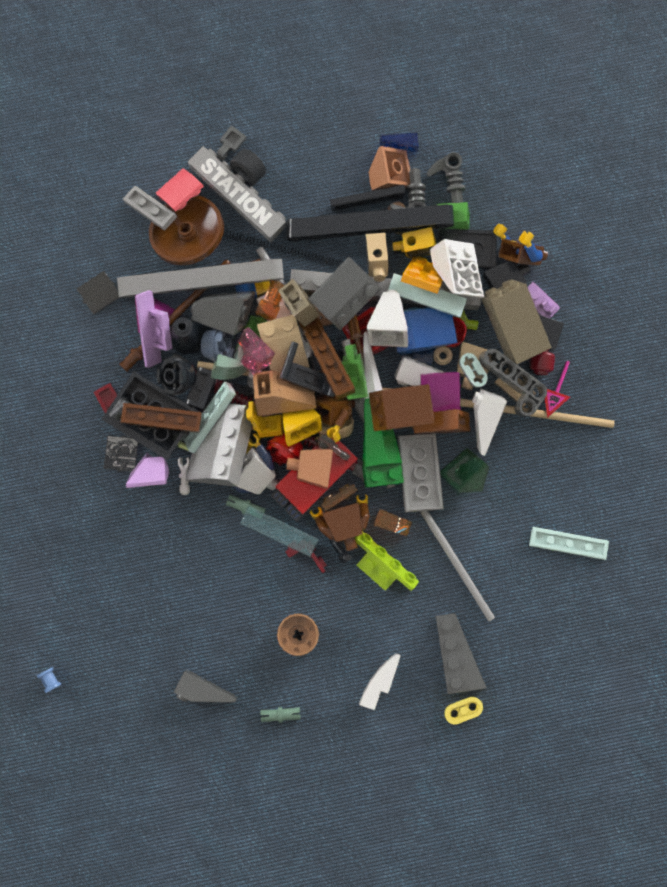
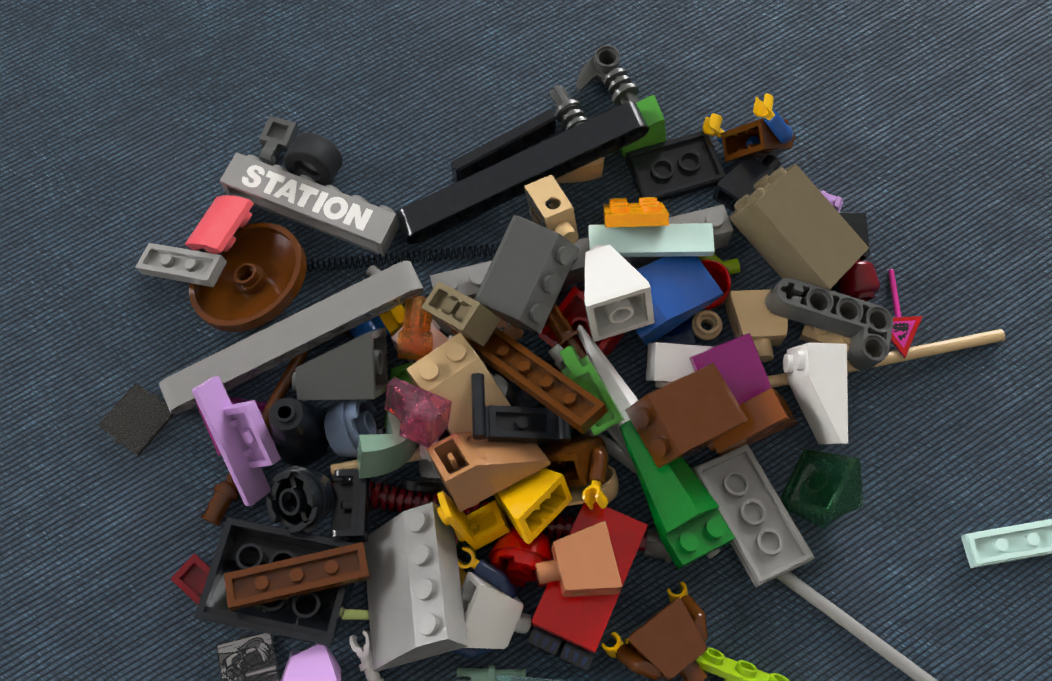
camera: 20 degrees left, 15 degrees down
light aqua tile [184,381,236,453] -> none
clear smoke plate [315,434,351,462] -> none
clear orange plate [321,484,358,512] -> none
nougat slope [369,146,410,191] -> none
clear orange leg [373,509,412,537] -> none
clear blue slope [379,132,419,152] -> none
yellow torso [393,227,436,258] -> none
white slope [430,239,484,298] -> none
light aqua beam [459,353,487,388] -> none

